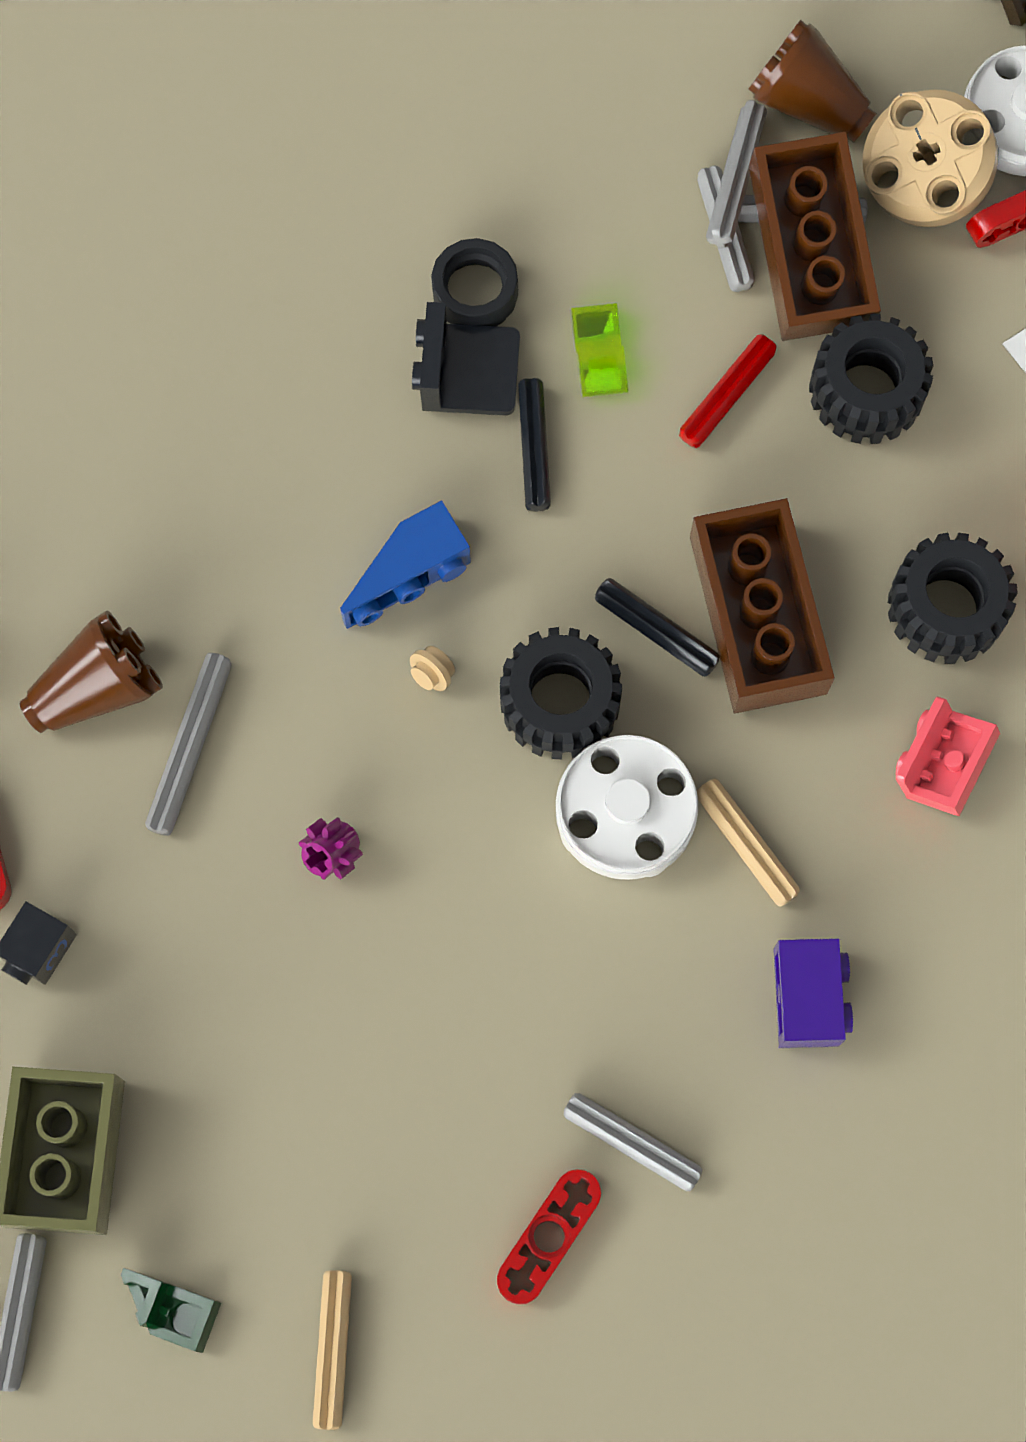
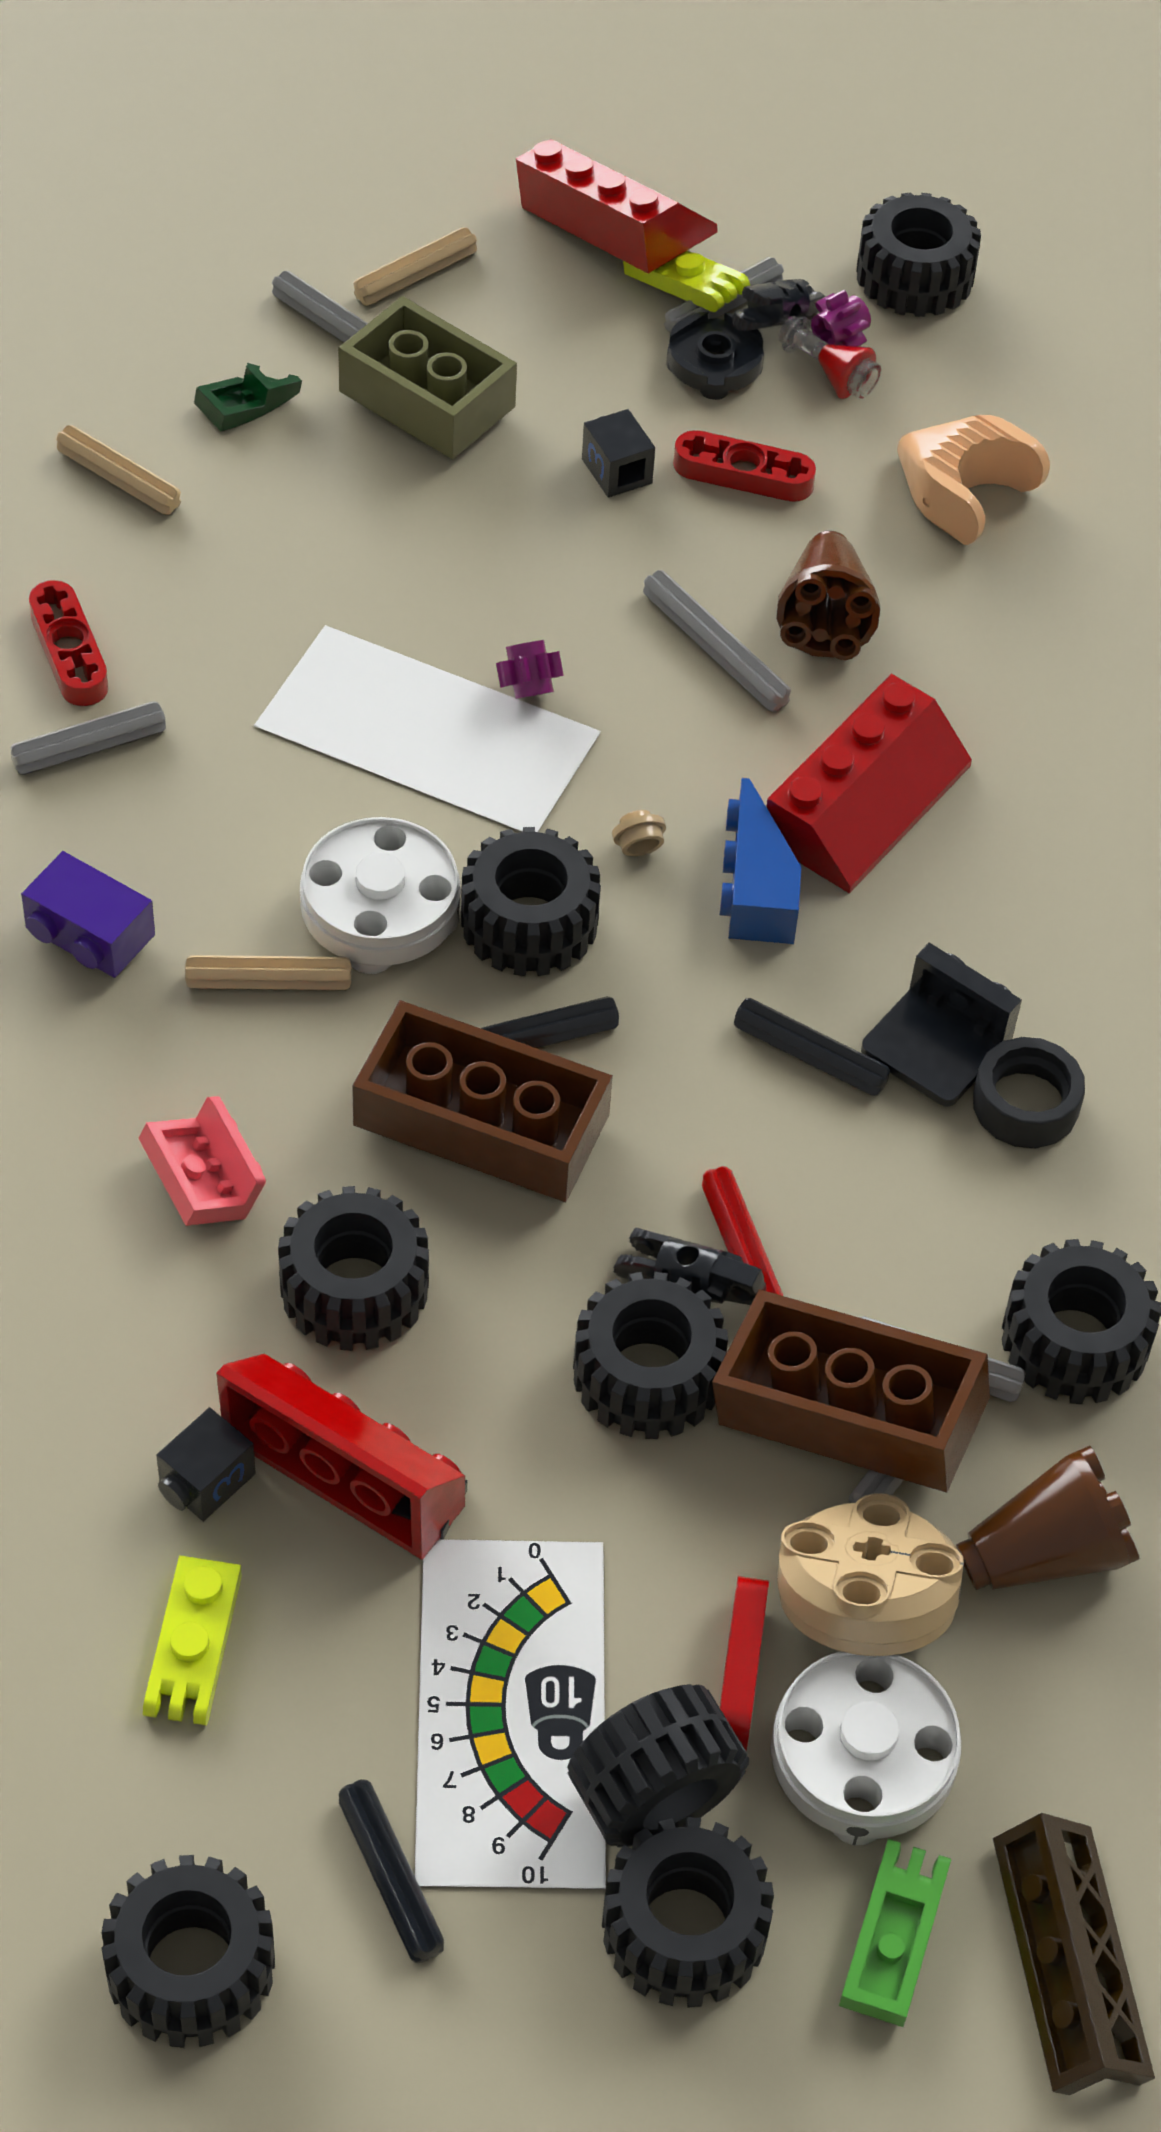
camera: 120 degrees right, 20 degrees down
clear neon green slope [570,303,629,398] -> none
light grey axle [706,100,767,249] -> none
none -> white sticker [254,625,601,832]
none -> black hinge [613,1227,766,1305]
none -> red slope [766,673,972,894]
none -> black tyre [1001,1239,1161,1404]

